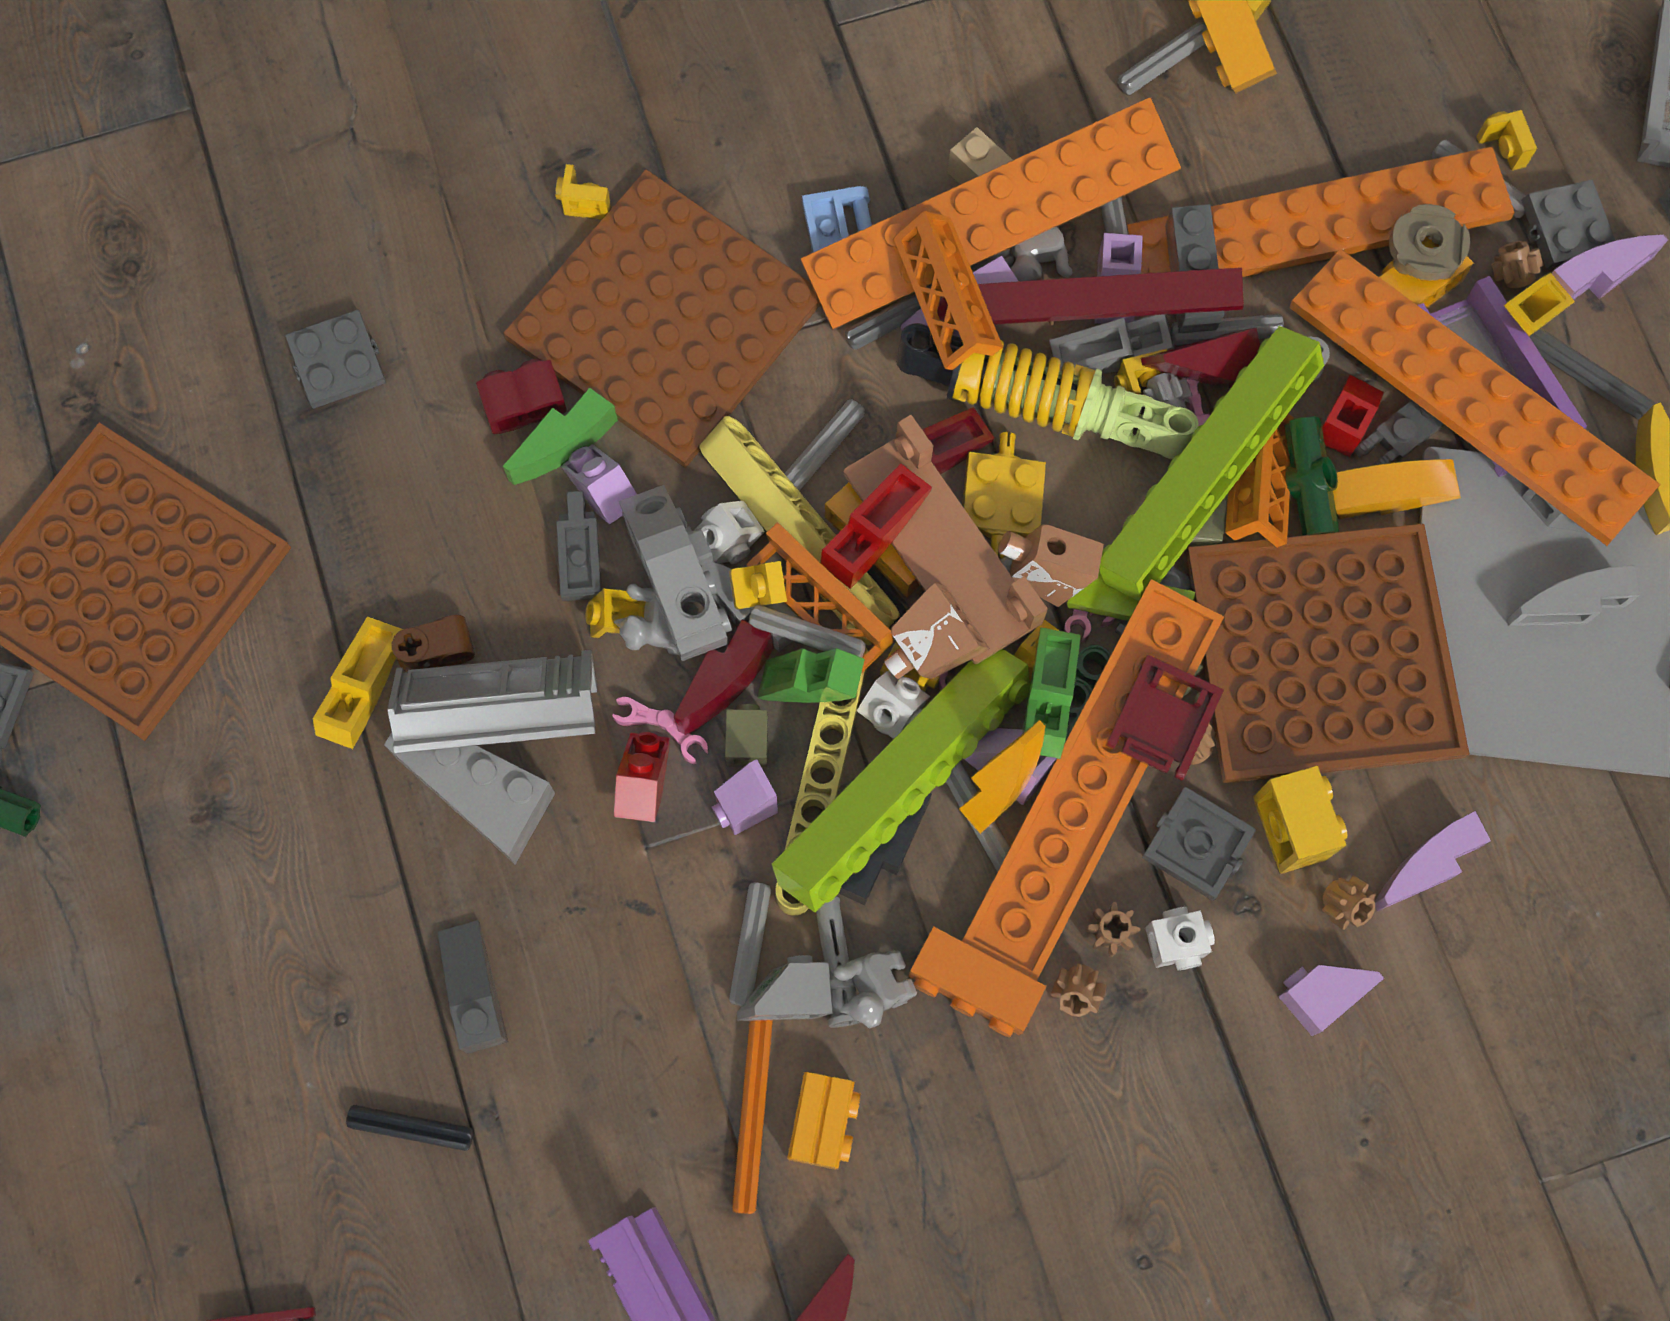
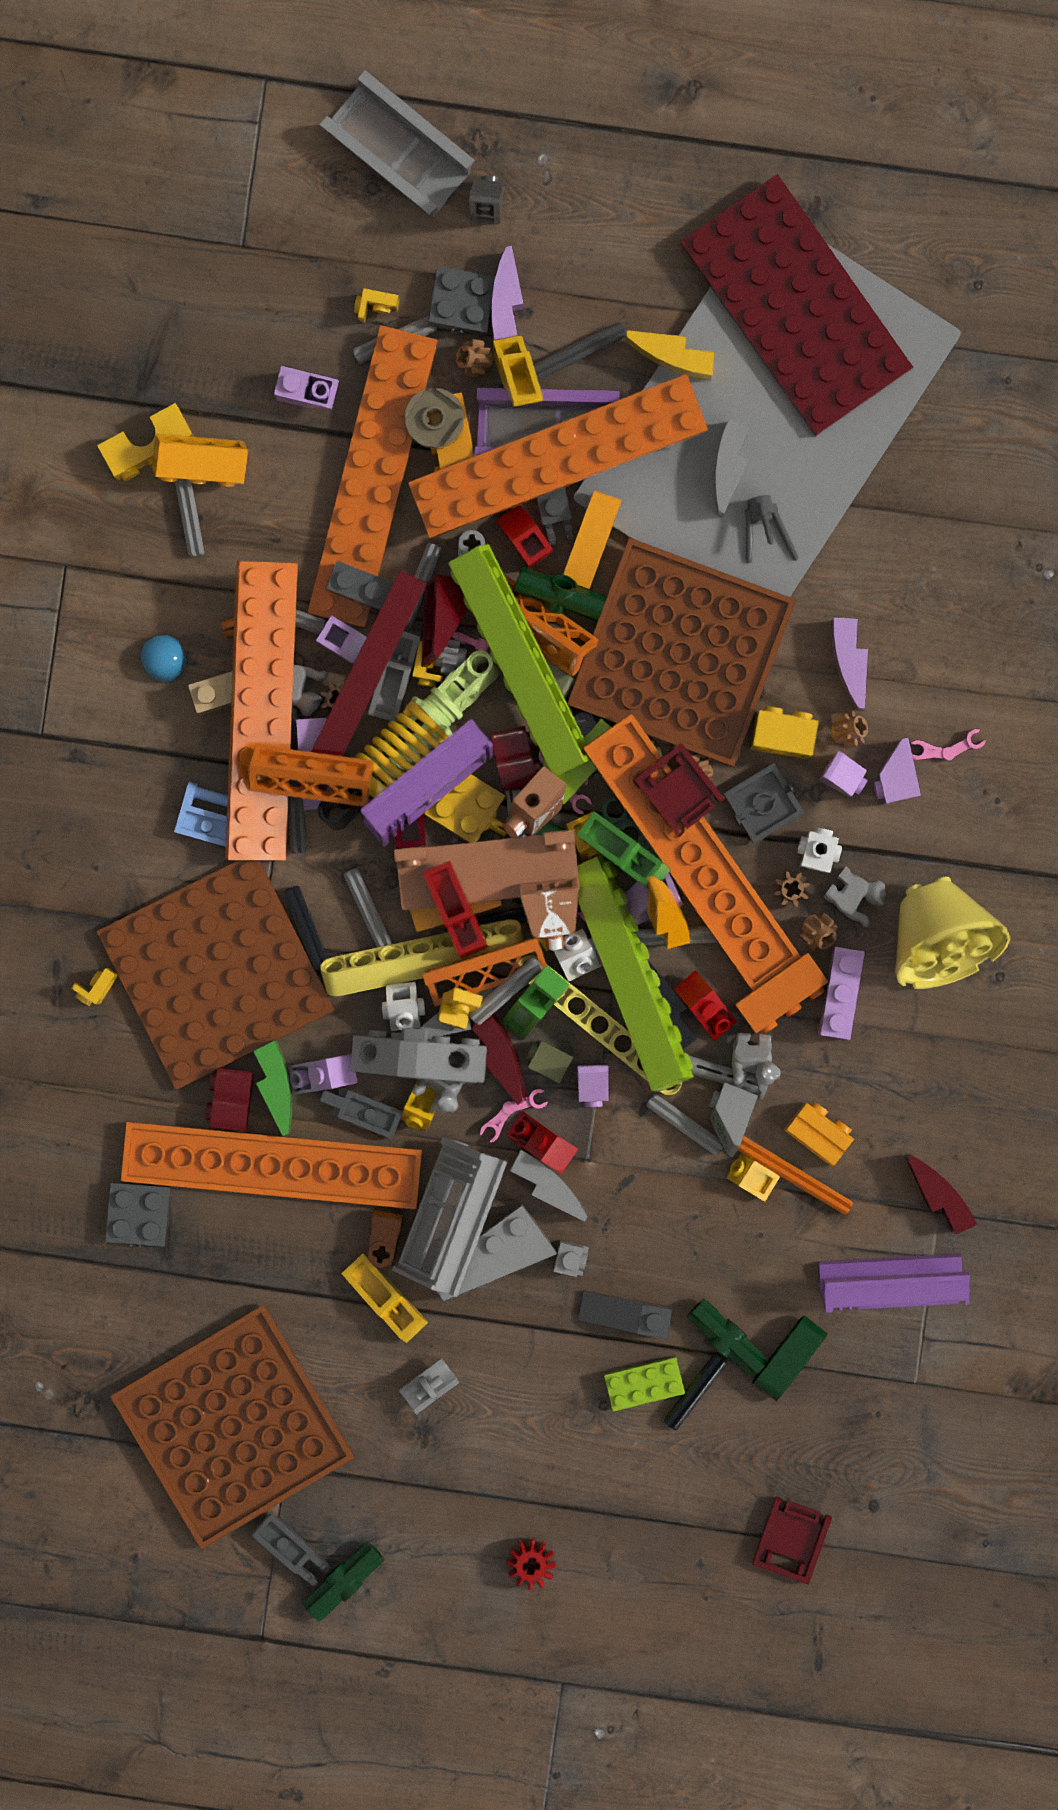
camera: 60 degrees left, 15 degrees up
none -> orange plate [121,1122,422,1209]
none -> dark azure hair [140,635,187,683]
none -> lavender slope [274,366,339,410]
none -> black axle [284,886,328,971]
none -> medium lavender piece [360,719,493,847]
none -> light grey hips [399,1358,460,1415]
none -> dark red brick [490,726,541,792]
none -> red gear [506,1538,557,1590]
none -> light grey slope [510,1149,587,1222]
none -> light grey brick [554,1240,589,1277]
none -> lime piece [604,1356,685,1412]
none -> red slope [673,970,737,1041]
none -> dark green piece [687,1298,769,1378]
none -> yellow bracket [727,1153,780,1202]
none -> dark grey plant [744,495,799,563]
none -> dark green beam [752,1315,828,1401]
none -> lavender brick [818,947,865,1040]
none -> lavender slope [819,751,868,798]
none -> light grey animal [823,867,886,927]
none -> light yellow cone [895,877,1010,989]
none -> bright pink piece [910,729,986,761]

